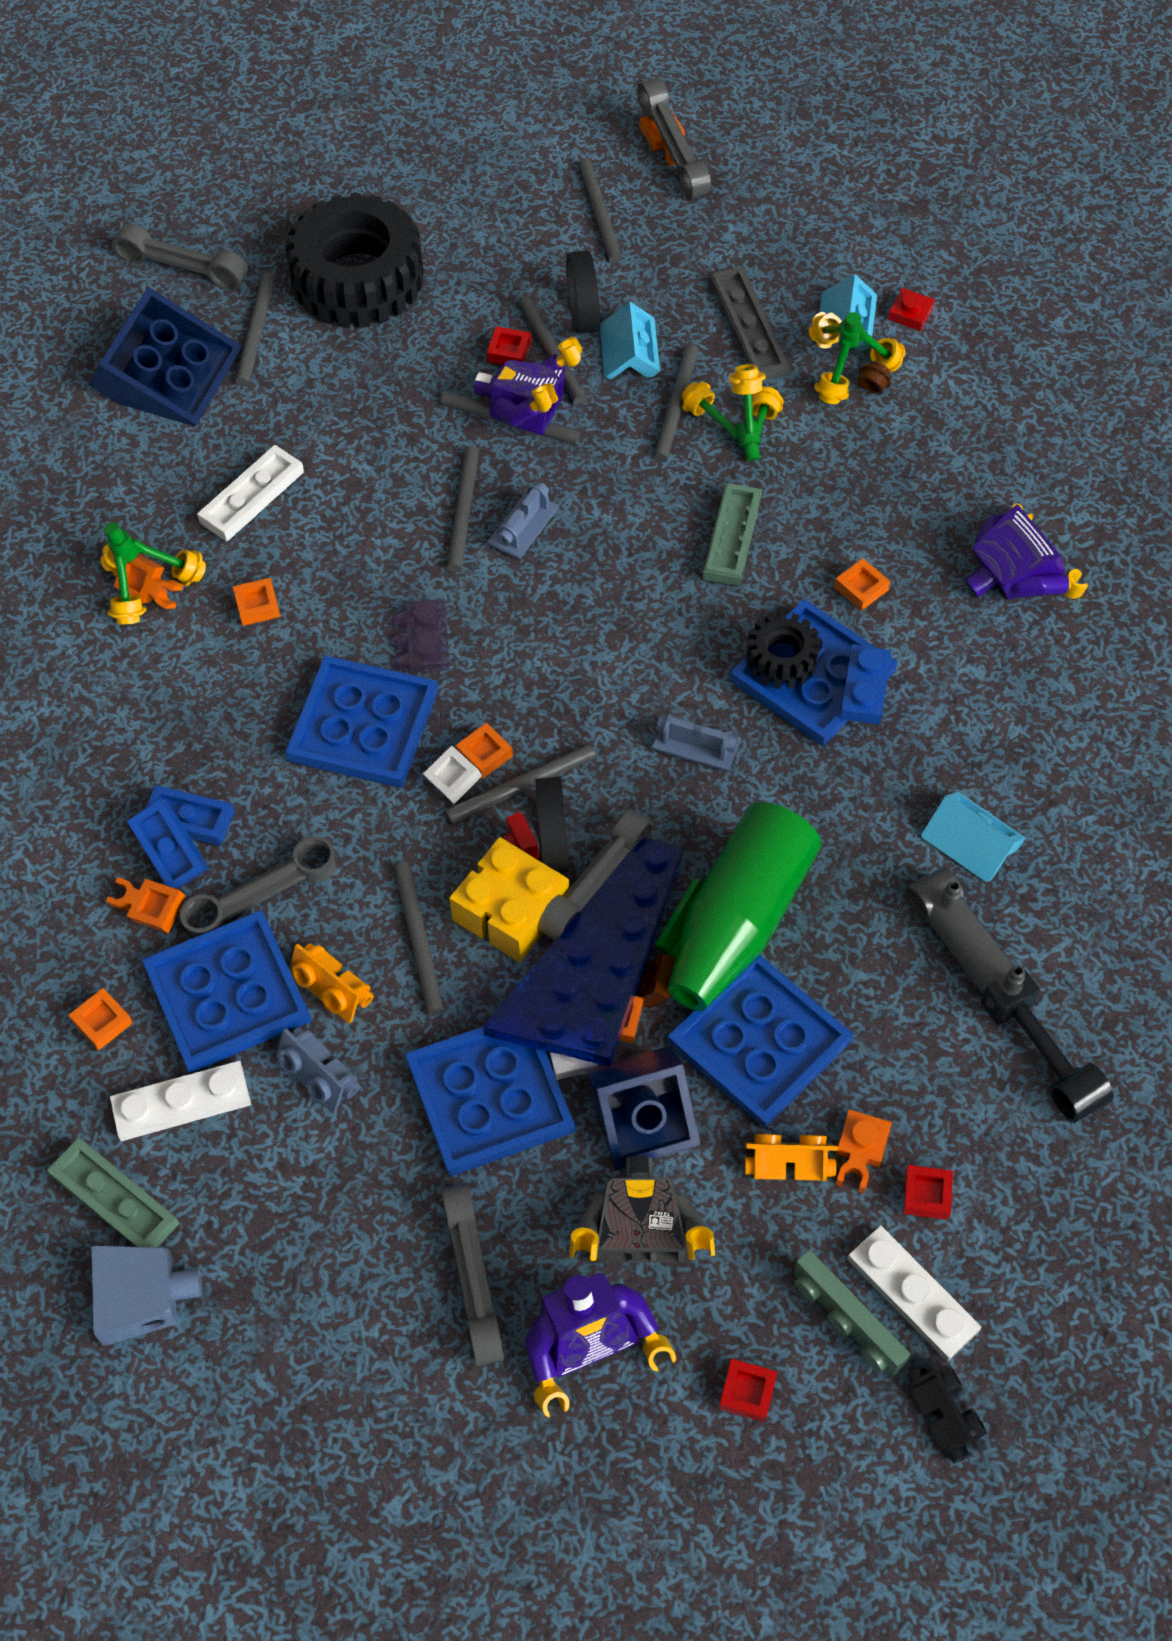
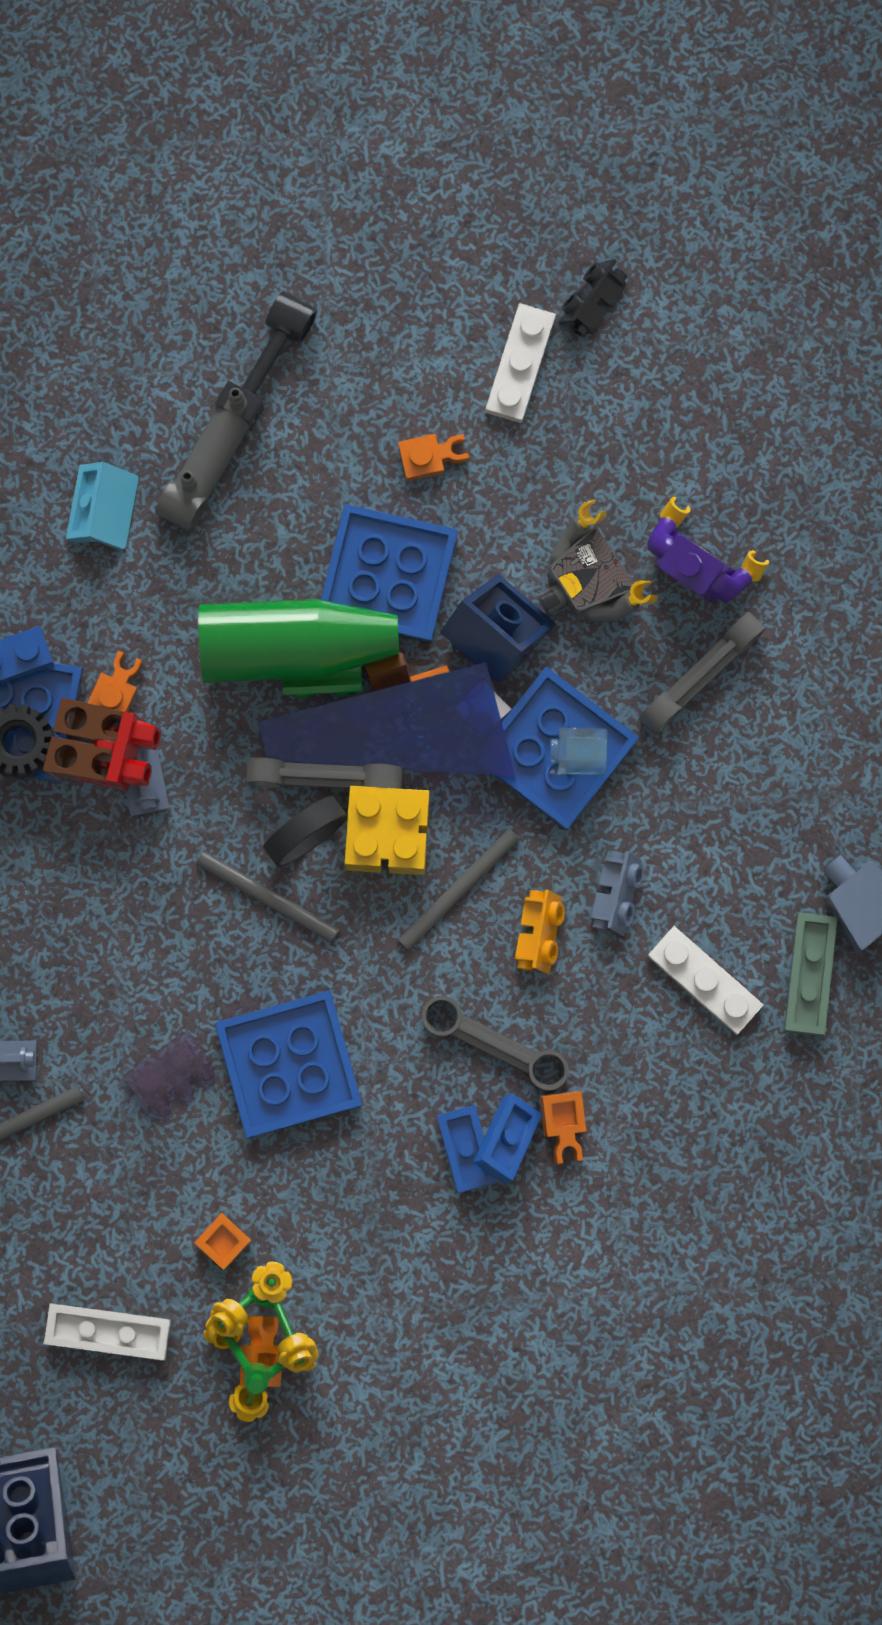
camera: 120 degrees left, 20 degrees up
orange plate [68,988,133,1051] -> none
blue plate [142,910,312,1074] -> none
white plate [423,746,483,804] -> none
orange plate [455,722,513,779] -> none
red plate [502,812,539,860] -> none
red plate [719,1358,777,1422] -> none
light orange hinge [744,1134,838,1181] -> none
sand green plate [793,1250,911,1378] -> none
red plate [903,1165,953,1220] -> none
none -> hips [43,697,162,791]
none -> orange plate [87,650,143,712]
none -> yellow plant [210,1262,317,1371]
none -> clear light blue brick [550,728,607,775]

